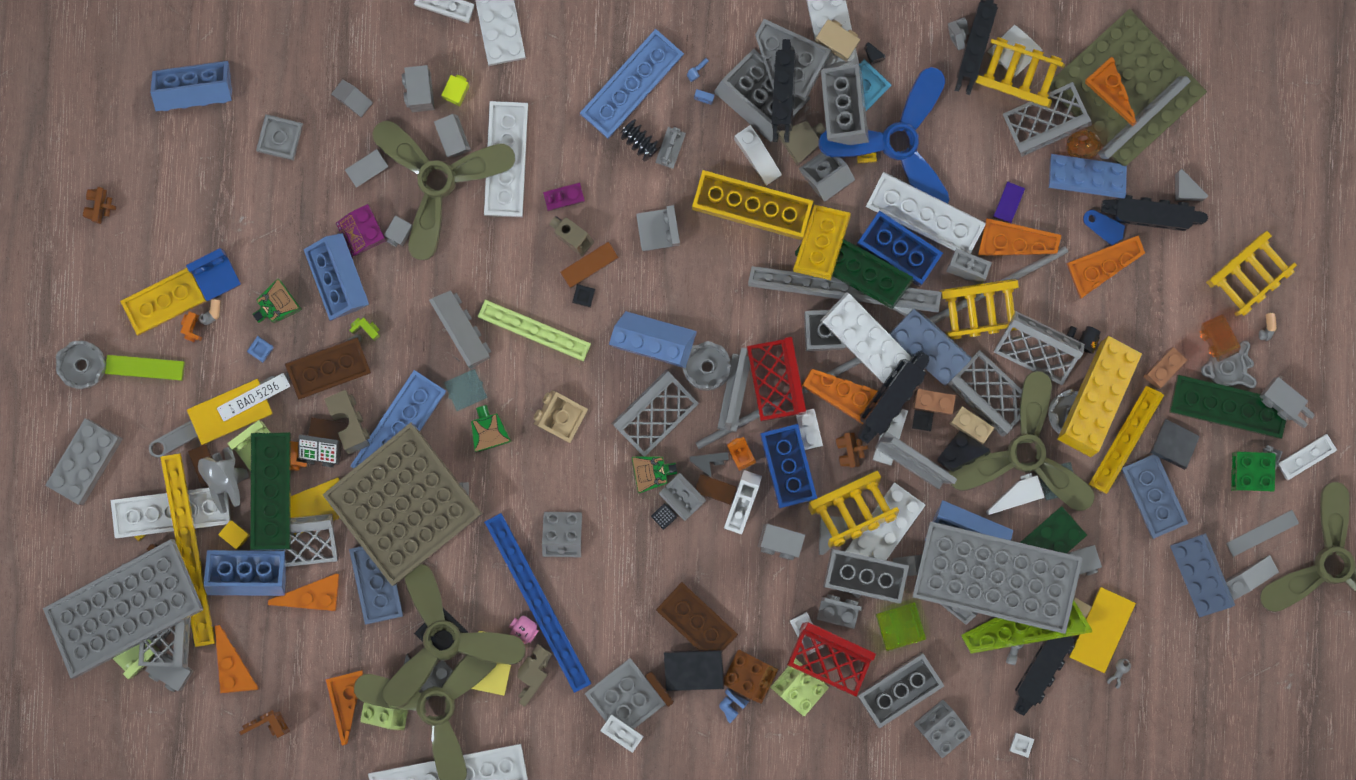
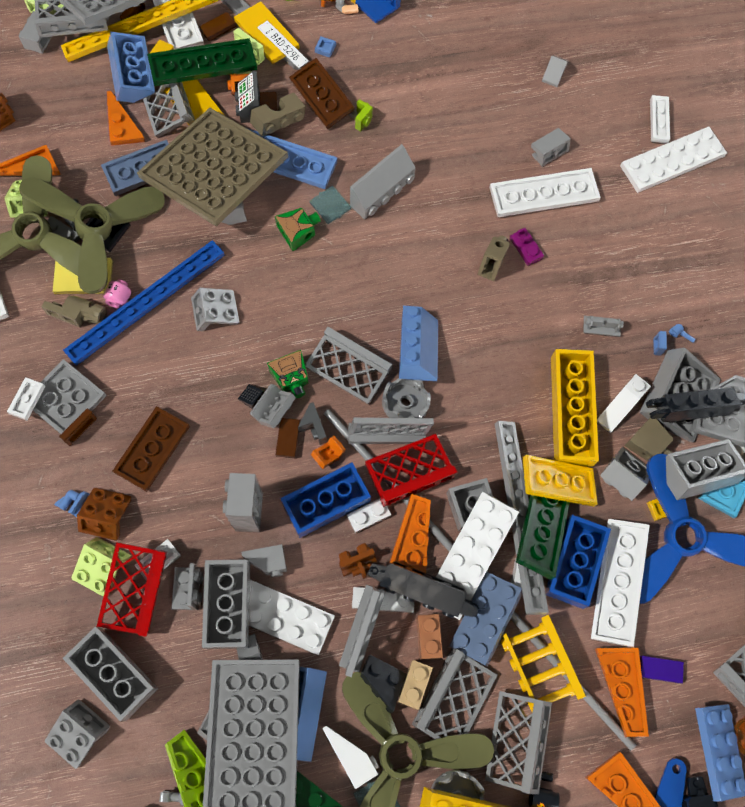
camera: 80 degrees right, 15 degrees down
light grey piece [198,447,249,514] -> none
orange wing [215,625,259,693] -> none
torso [252,279,302,323] -> none
light grey tile [256,114,303,161] -> none
medium blue slope [304,233,369,321] -> none
magenta slope [336,204,386,258] -> none
light grey hinge [345,149,388,188] -> none
olive piece [373,121,515,260] -> none
light grey brick [384,216,413,247] -> none
light grey brick [402,65,435,112] -> none
neon yellow brick [441,75,469,106] -> none
yellowish green tile [478,300,591,362] -> none
tan plate [533,390,588,443] -> none
dark orange tile [560,242,619,289] -> none
black tile [572,284,596,308] -> none
medium blue plate [580,29,684,139] -> none
black piece [620,119,660,162] -> none
light grey bracket [636,205,680,251] -> none
black tile [664,650,725,691] -> none
white slope [724,470,762,534] -> none
yellow fence [808,470,899,548] -> none
clear neon green slope [876,602,926,651] -> none
black tile [912,410,934,432] -> none
light grey hinge [946,248,992,284] -> none

